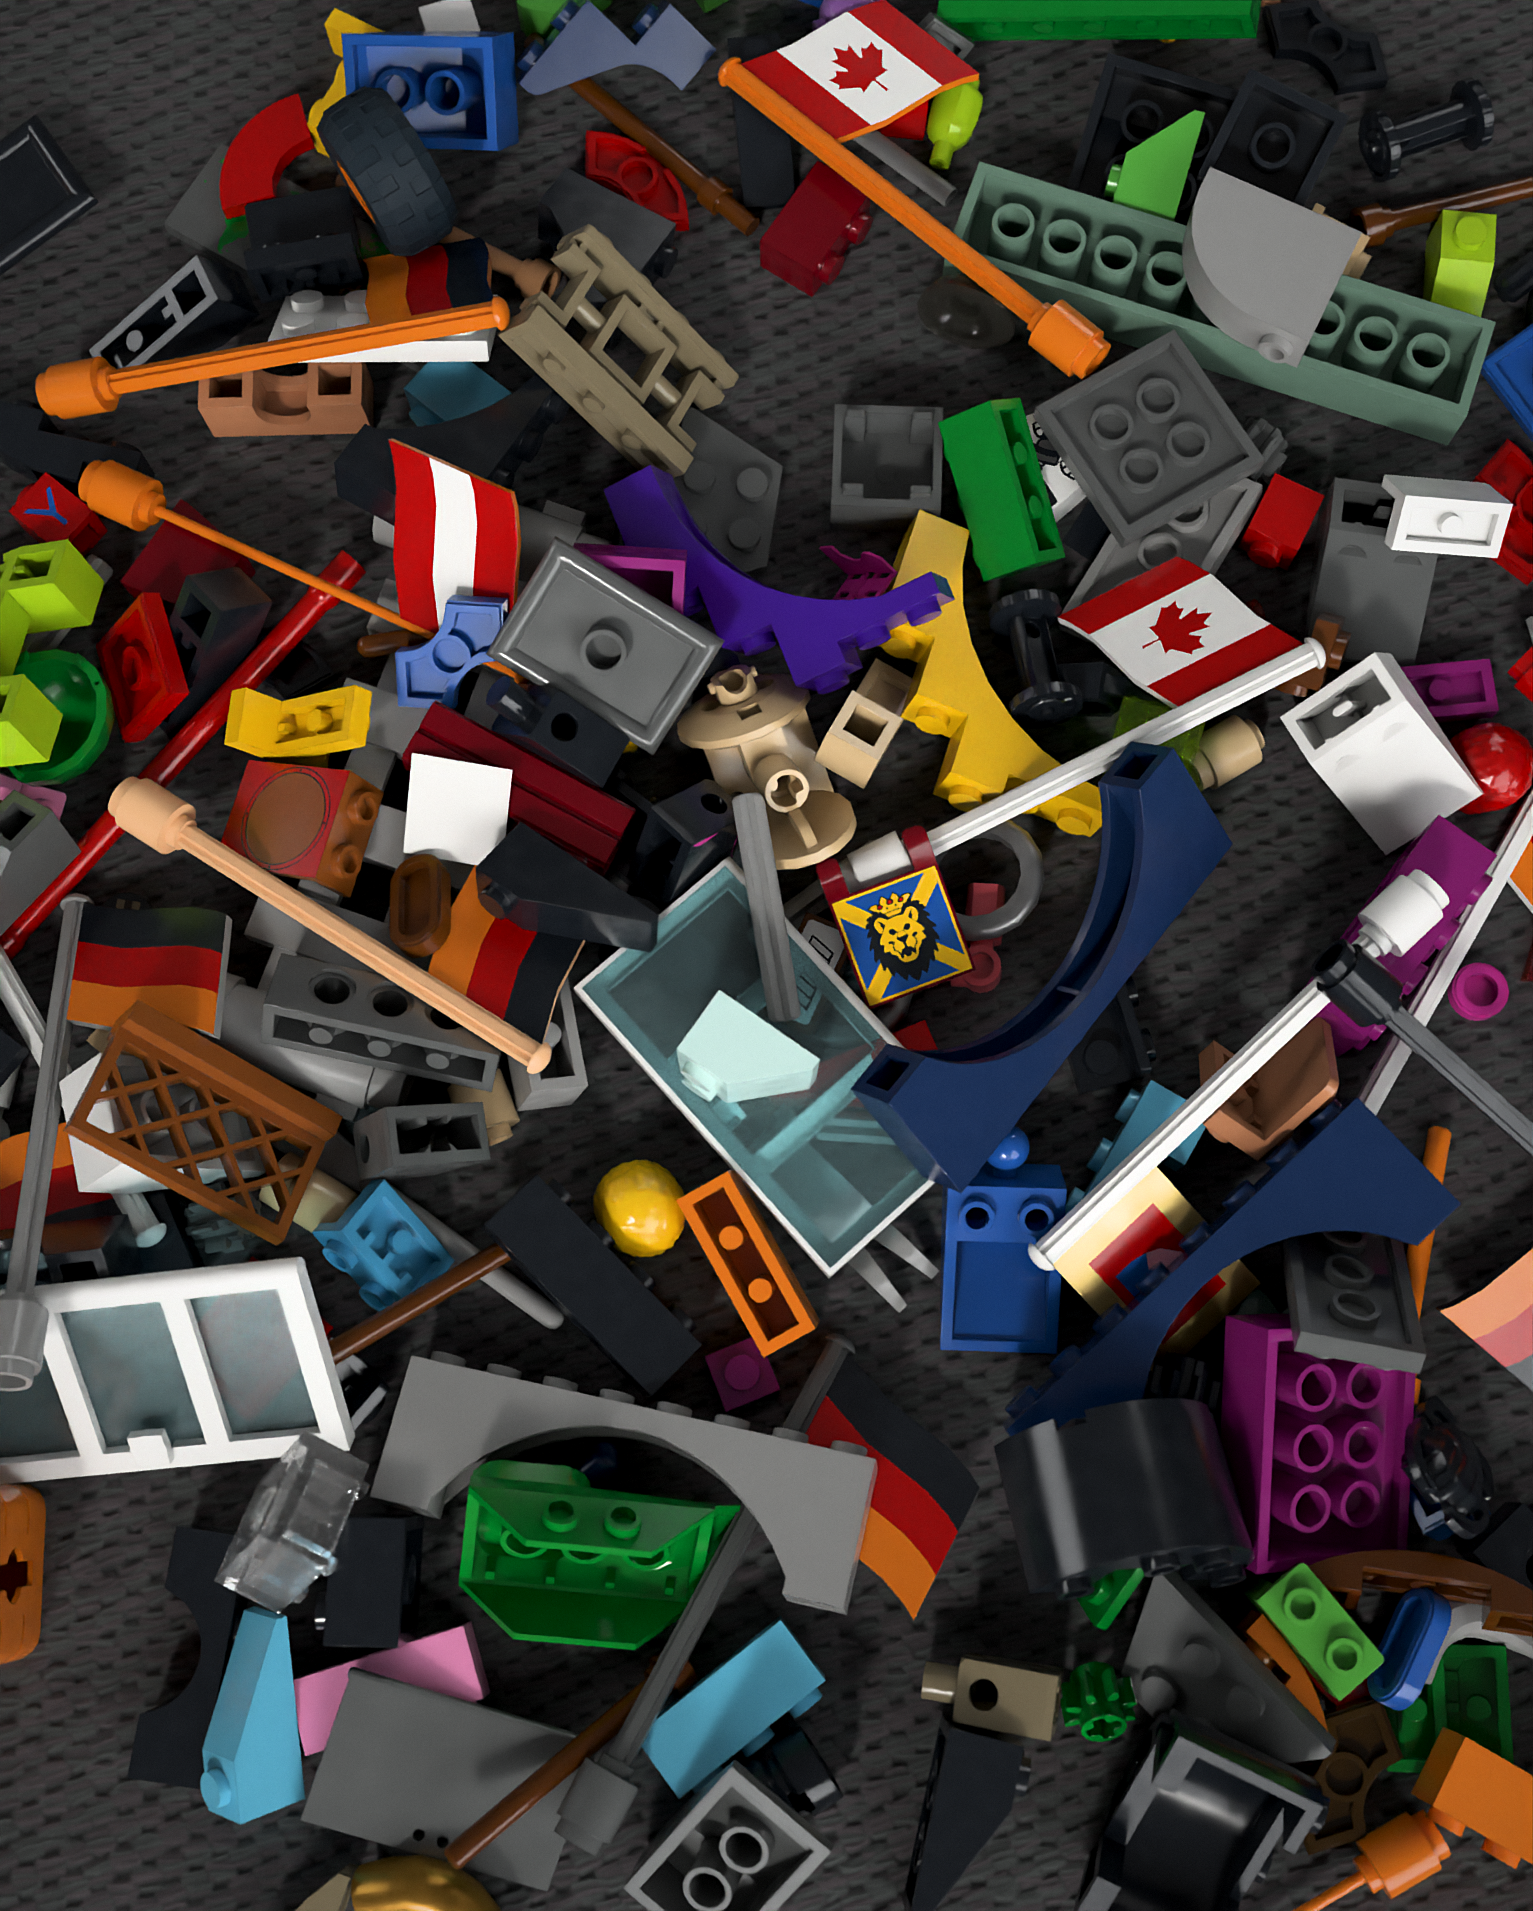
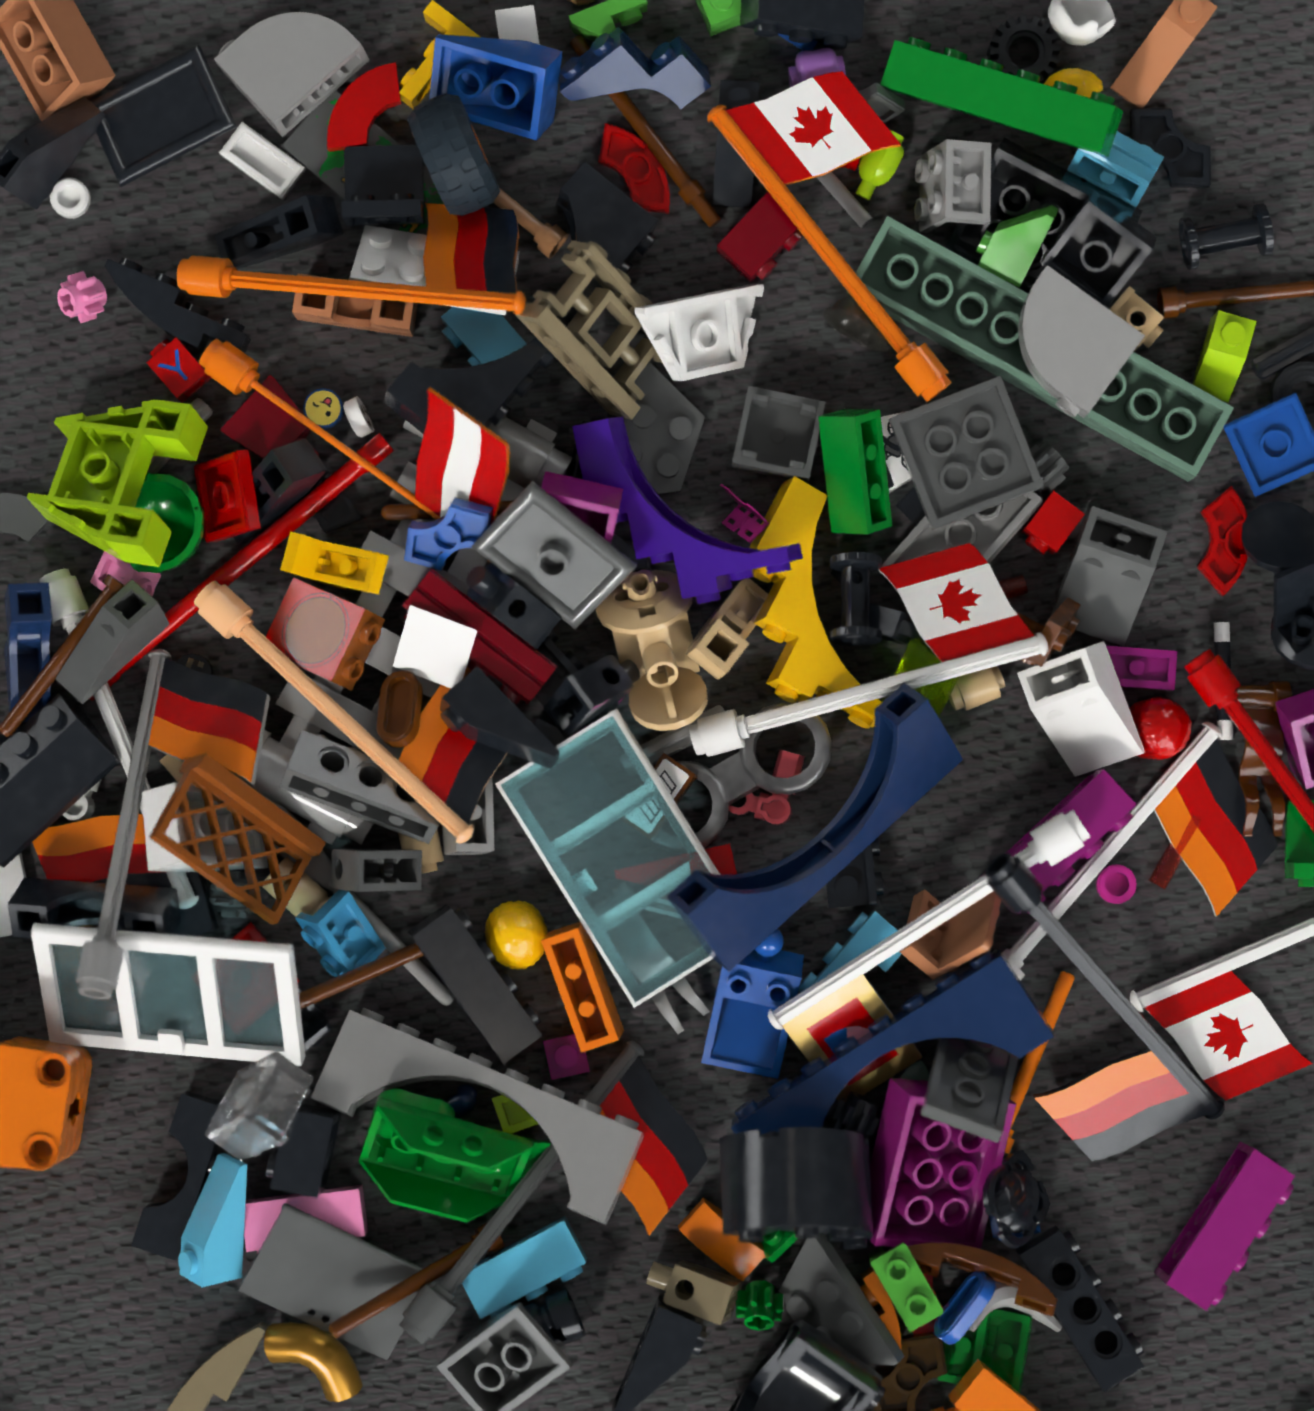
camera: 10 degrees right, 10 degrees up
light aqua slope [677,990,820,1103] -> none
light grey axle [732,792,801,1022] -> none
flag [815,825,976,1009] -> none
white panel [1381,475,1513,558] -> none
none -> light grey brick [214,12,370,137]
none -> white tile [219,122,306,200]
none -> light yellow tile [303,389,344,429]
none -> white tile [343,396,374,438]
none -> lime plate [492,1084,539,1134]
none -> white wing [634,284,764,381]
none -> orange slope [678,1198,765,1282]
none -> light grey bracket [914,139,991,233]
none -> medium azure brick [1067,130,1164,208]

